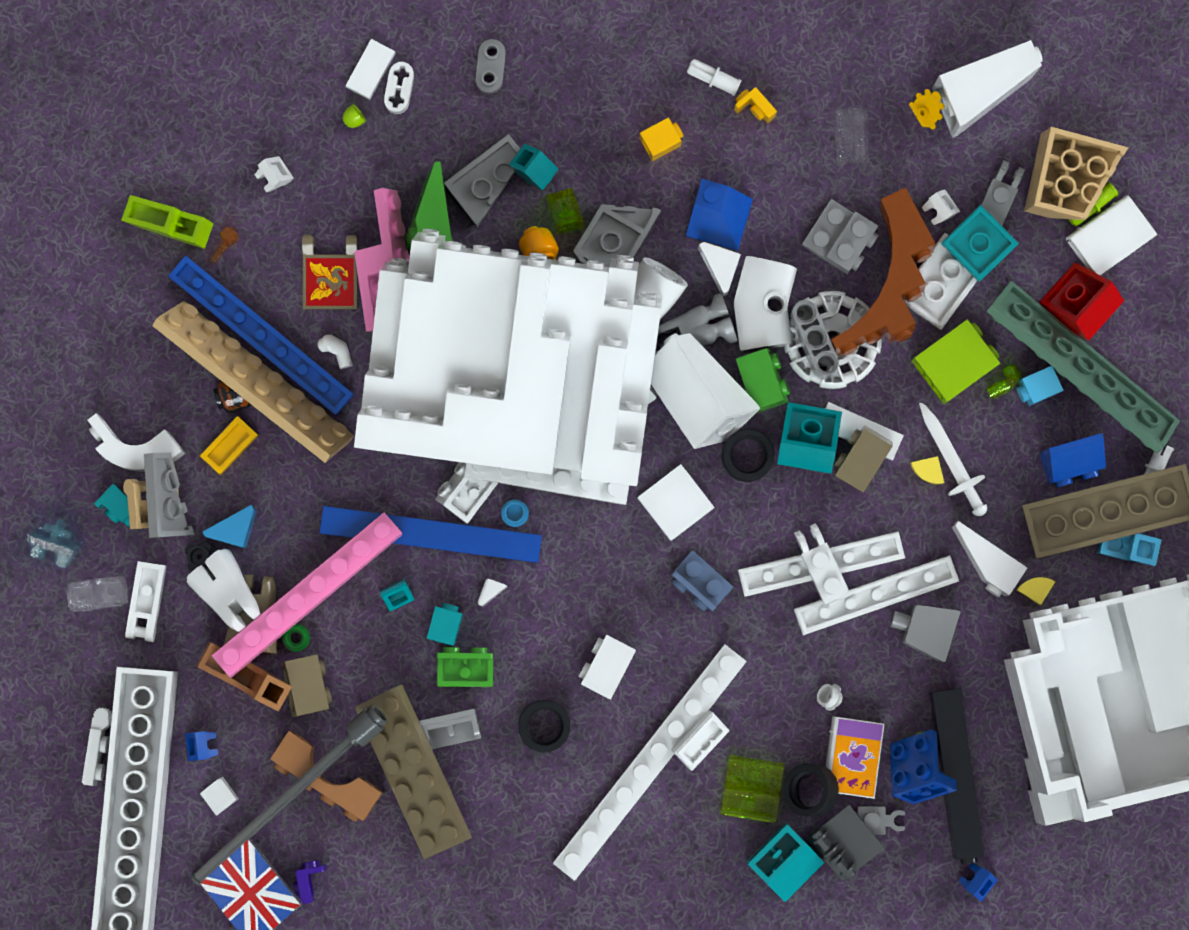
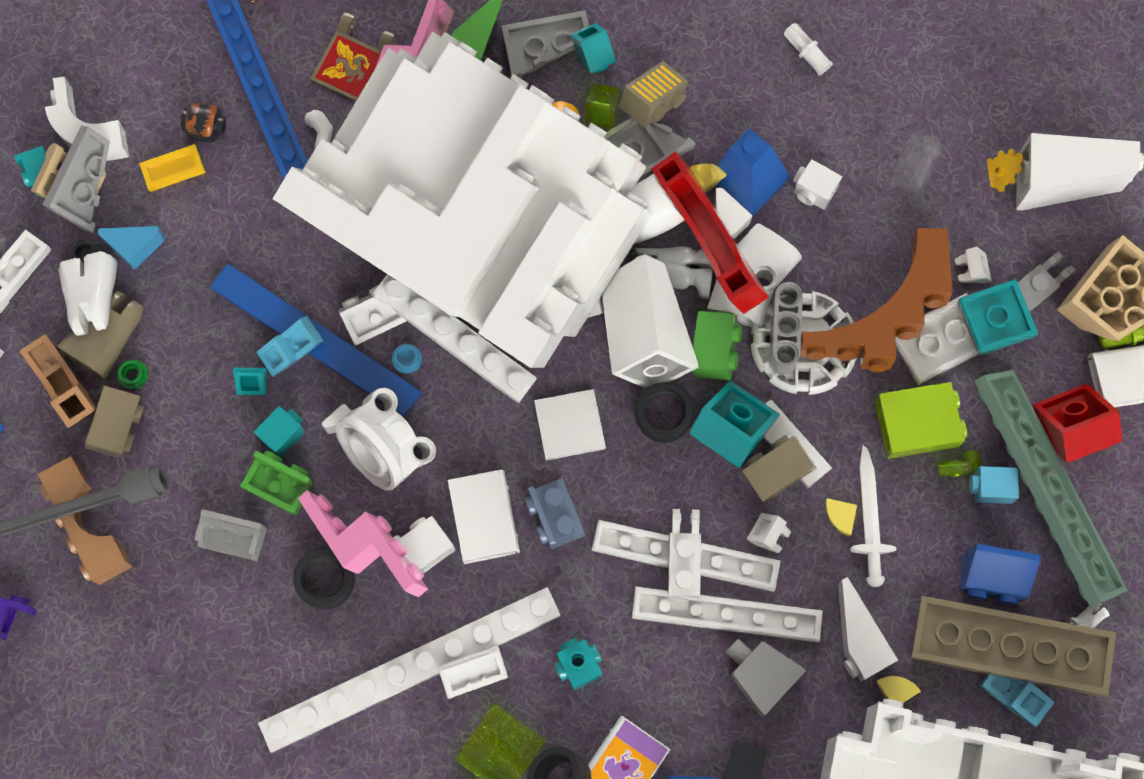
camera: 30 degrees right, 10 degrees down
tan plate [152,301,354,463] -> none
bright pink plate [212,513,402,678] -> none
dark tan plate [355,685,472,859] -> none
yellow brick [639,117,683,162] -> none
yellow bracket [734,87,777,124] -> none
light grey plate [801,199,879,274] -> none
white plate [817,684,843,711] -> none
none -> medium azure slope [256,316,323,377]
none -> bright pink bracket [298,491,428,597]
none -> white piece [335,388,436,490]
none -> white piece [448,470,520,564]
none -> teal brick [554,638,602,691]
none -> dark tan brick [619,61,688,127]
none -> red arch [651,151,769,314]
none -> light yellow tile [690,163,727,193]
none -> white tile [747,513,791,553]
none -> white brick [793,159,843,210]

